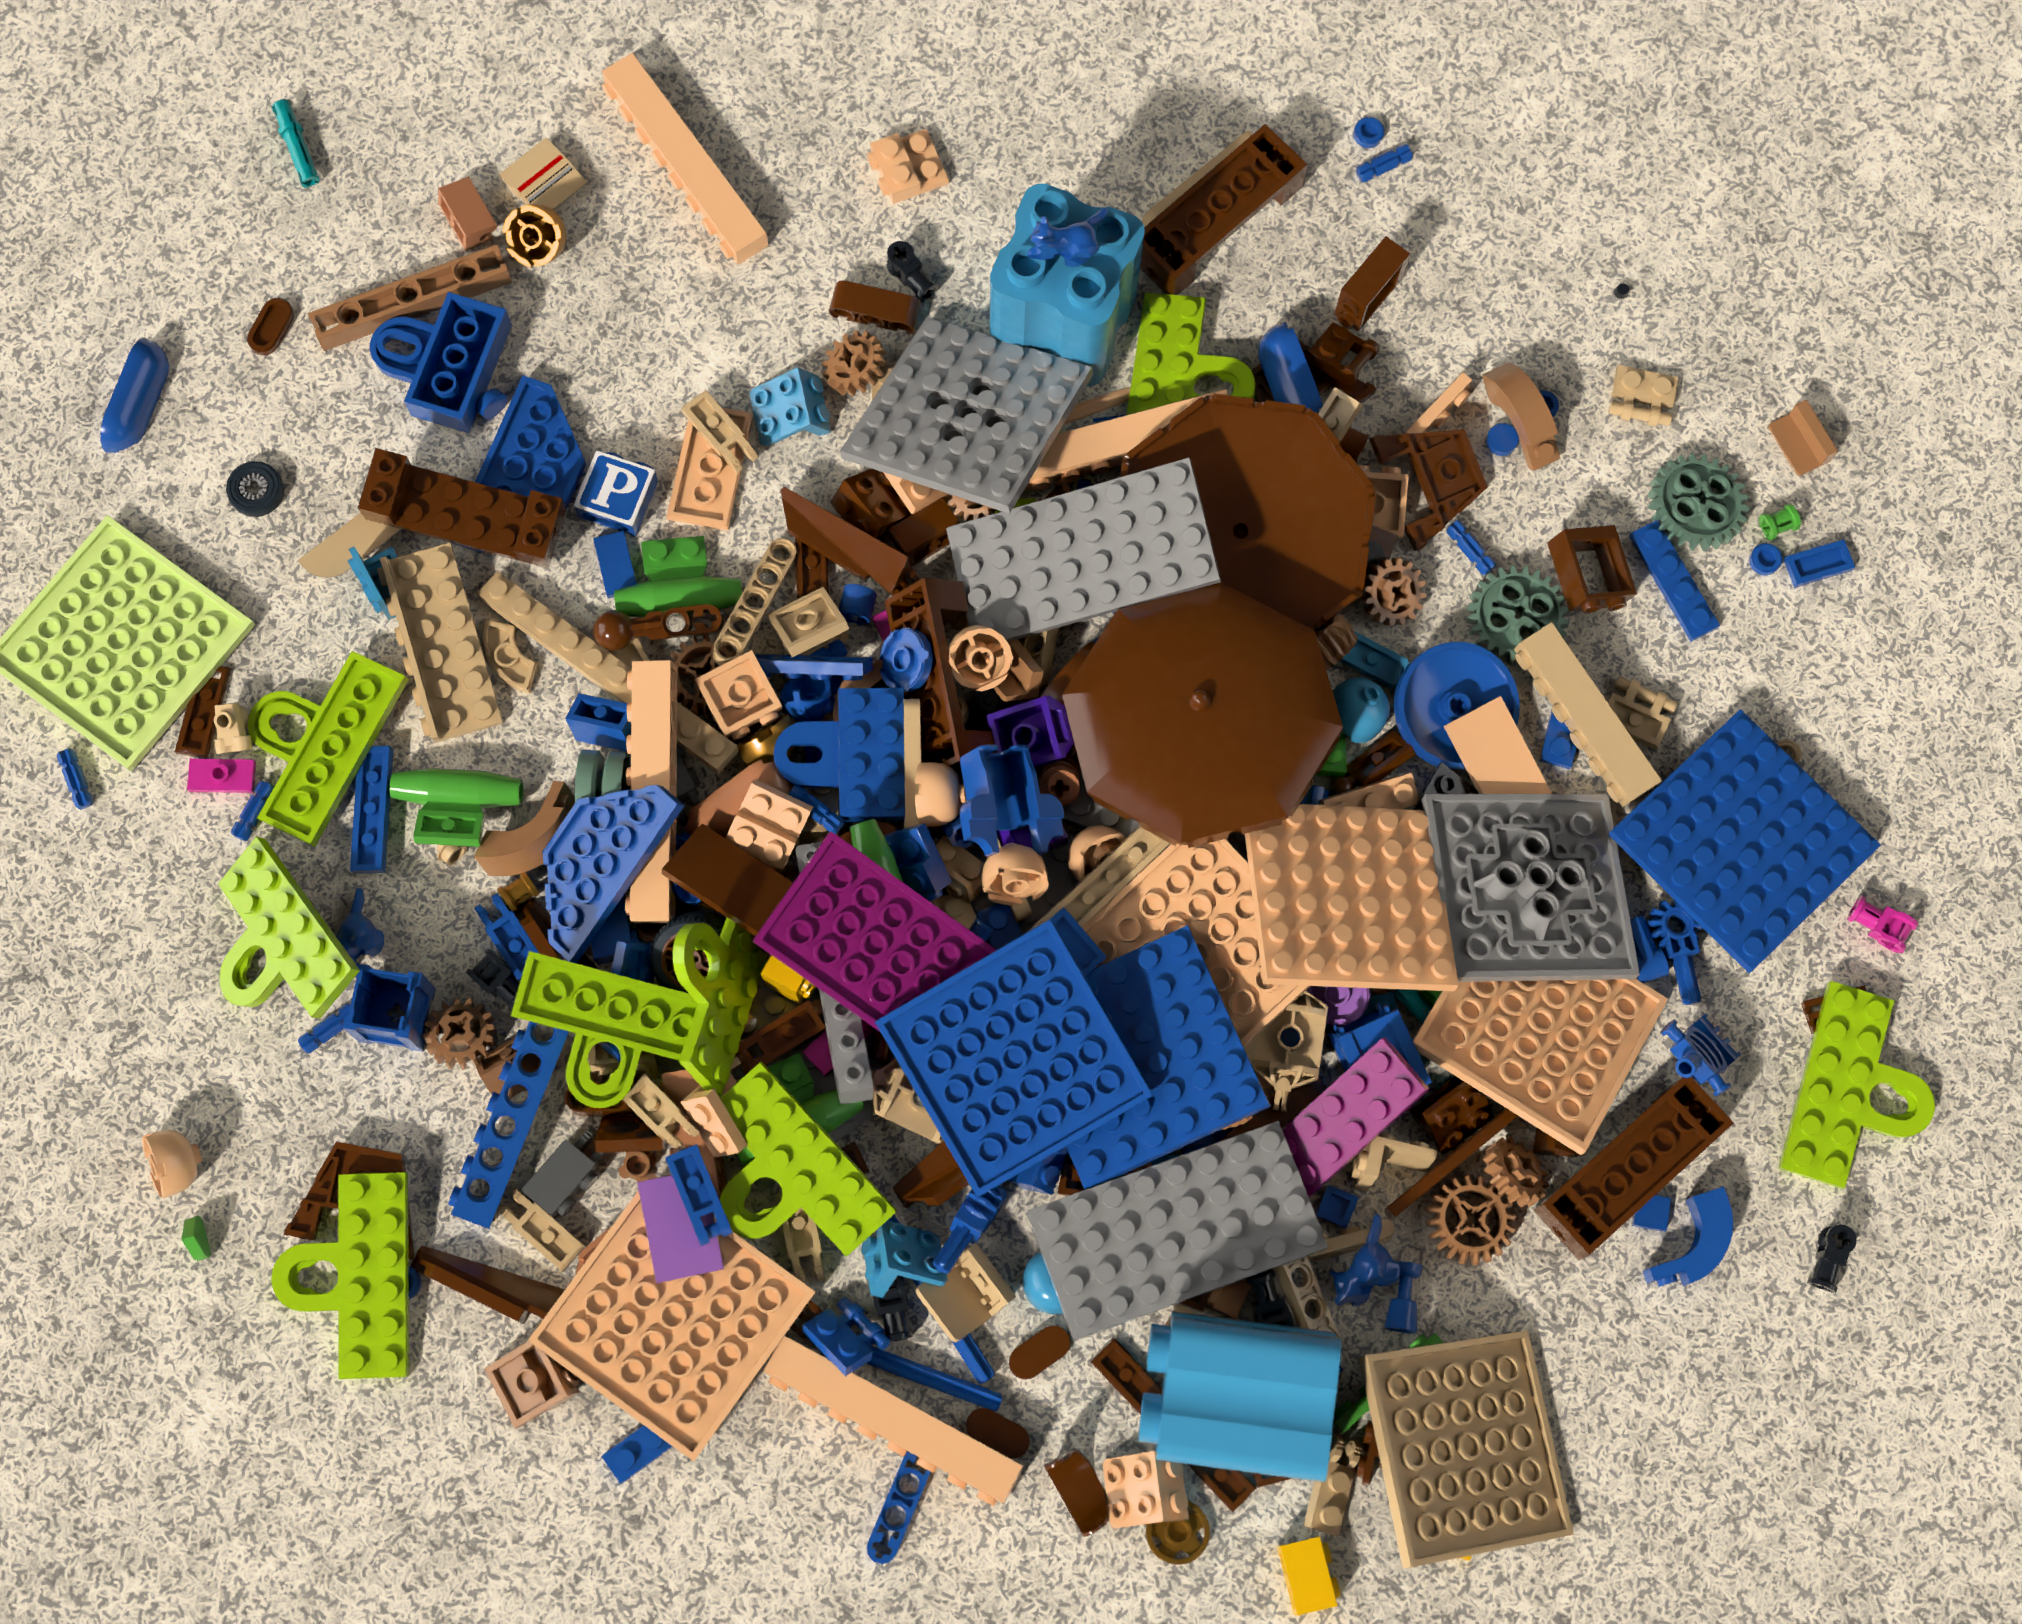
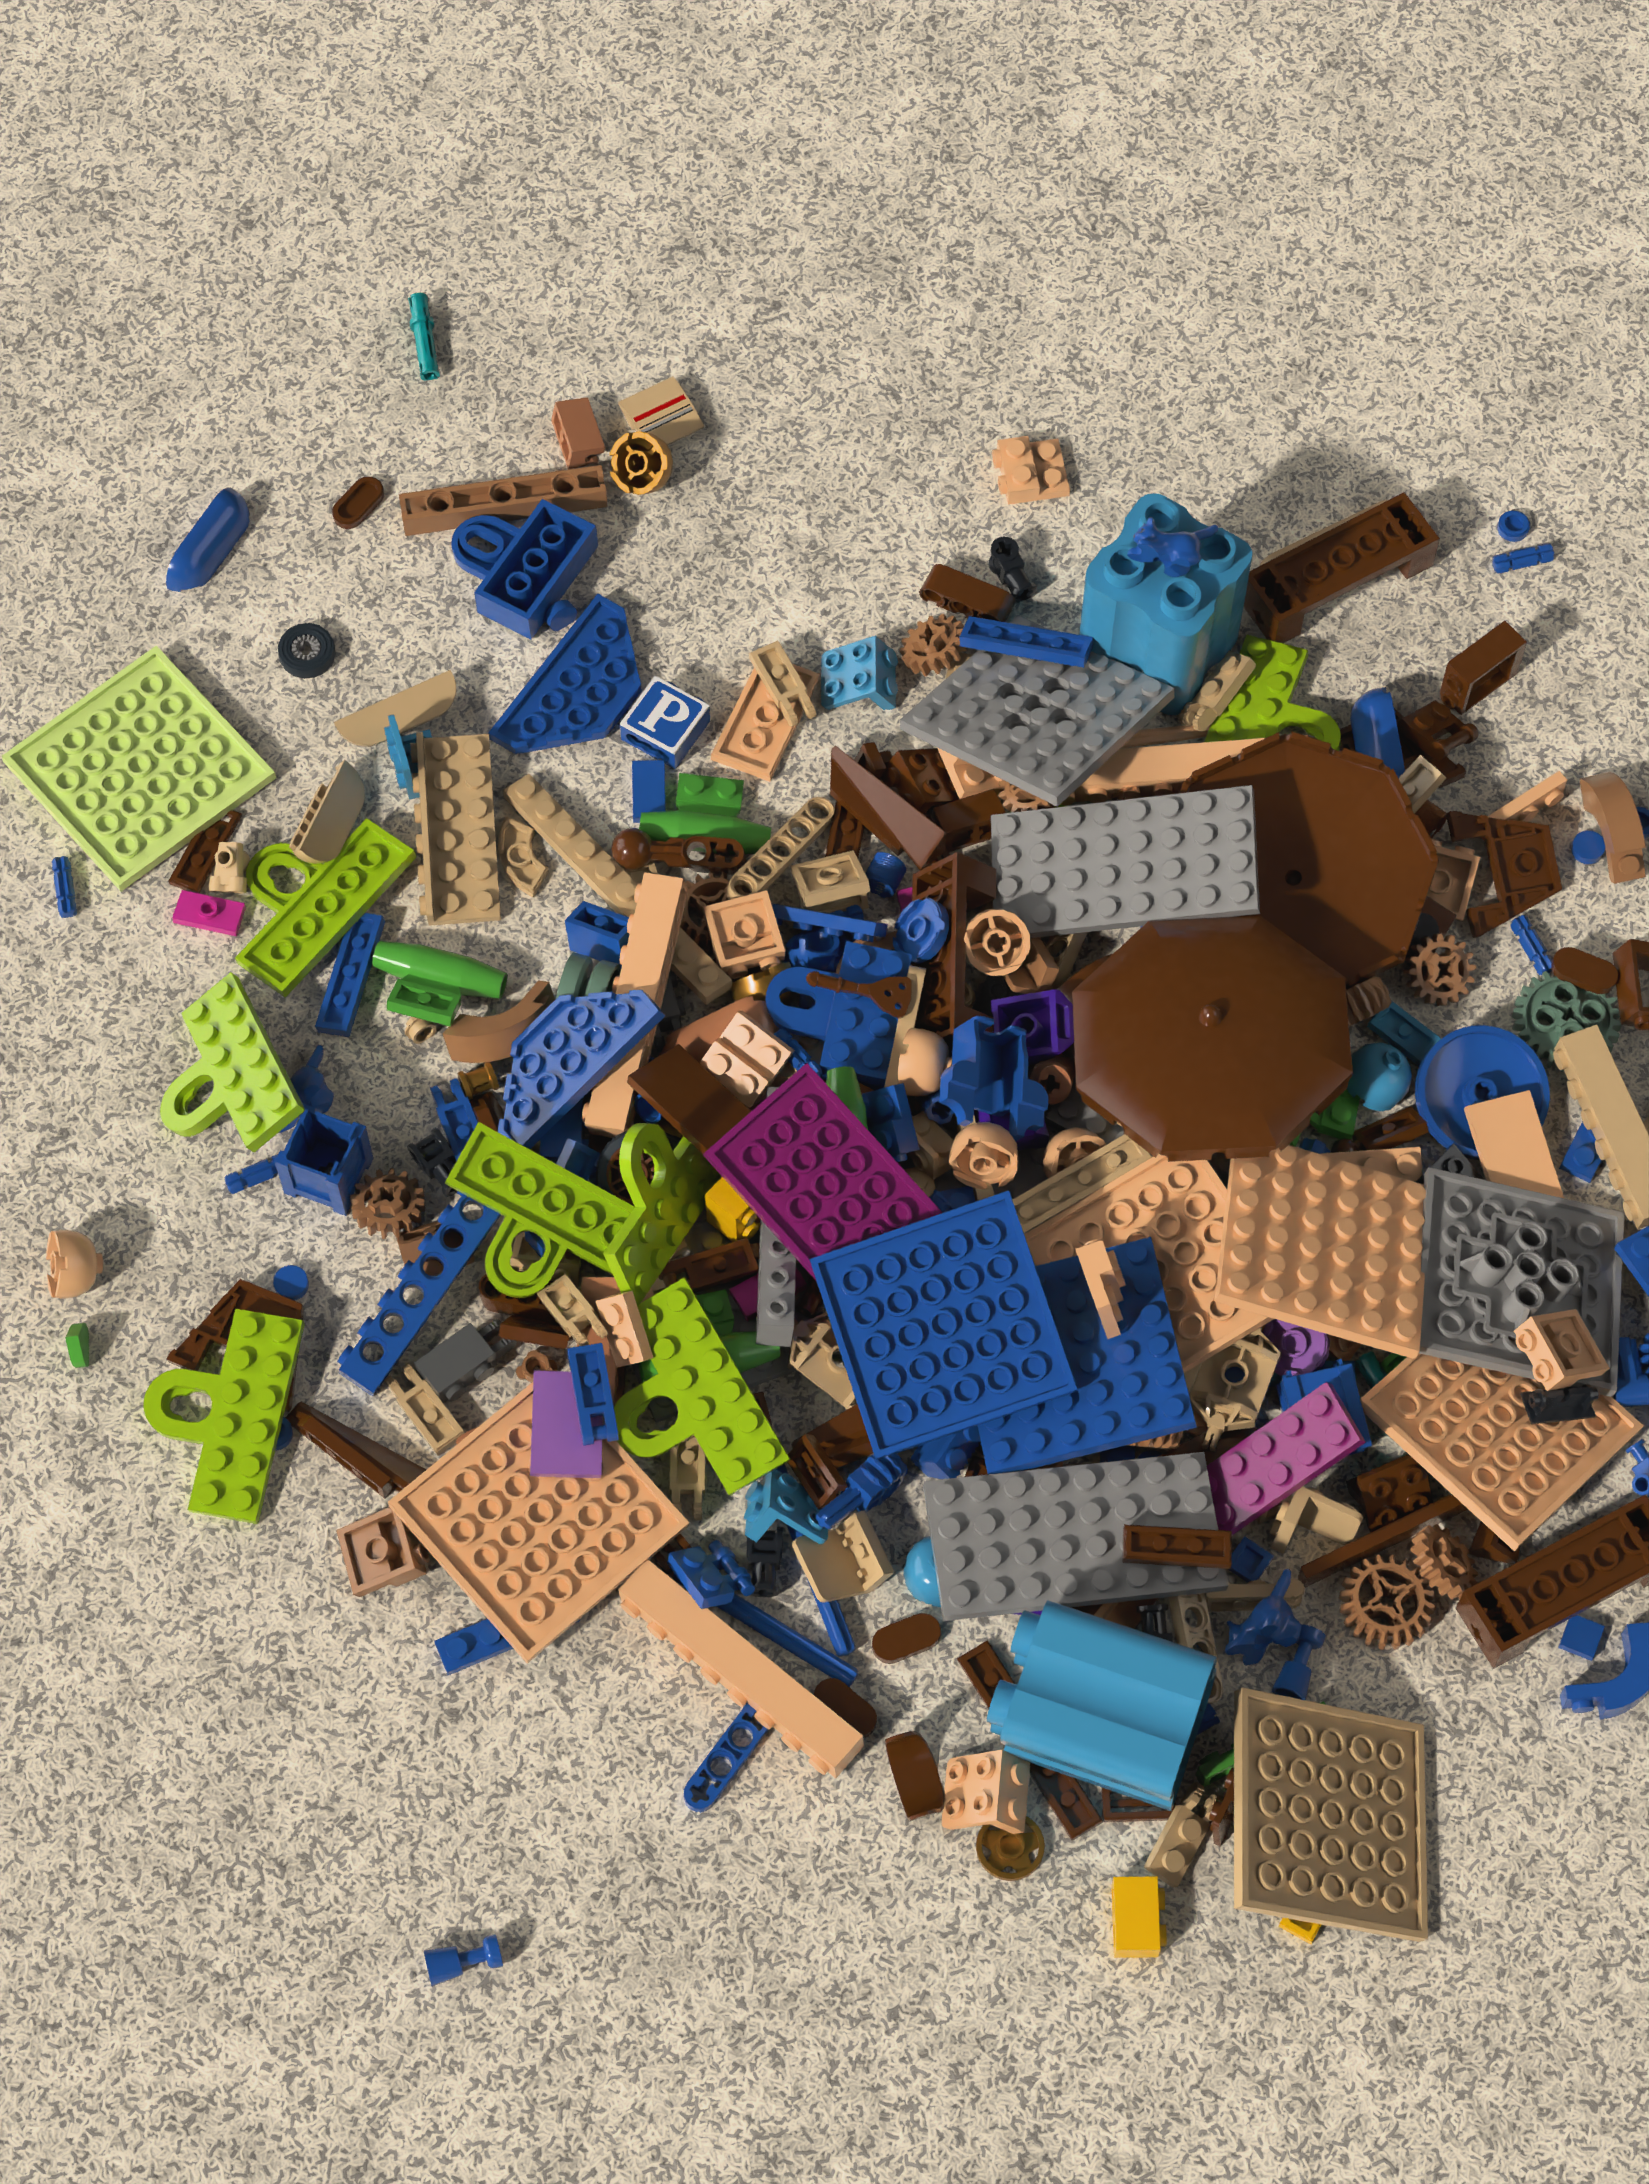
camera: 15 degrees right, 10 degrees down
blue axle [231,780,274,841] -> none
reddish brown plate [358,448,566,569] -> none
light nougat brick [602,53,769,265] -> none
blue tile [1047,907,1107,977] -> none
none -> blue tile [273,1265,309,1301]
none -> tan brick [289,760,365,864]
none -> reddish brown tile [787,1434,848,1510]
none -> reddish brown piece [806,971,912,1019]
none -> reddish brown tile [854,742,893,780]
none -> blue plate [959,616,1093,668]
none -> light nougat plate [1075,1239,1126,1339]
none -> reddish brown tile [1122,1524,1232,1569]
none -> tan hinge [1179,650,1256,732]
none -> light nougat plate [1514,1309,1610,1391]
none -> black hinge [1520,1384,1599,1425]
none -> reddish brown tile [1551,947,1618,994]

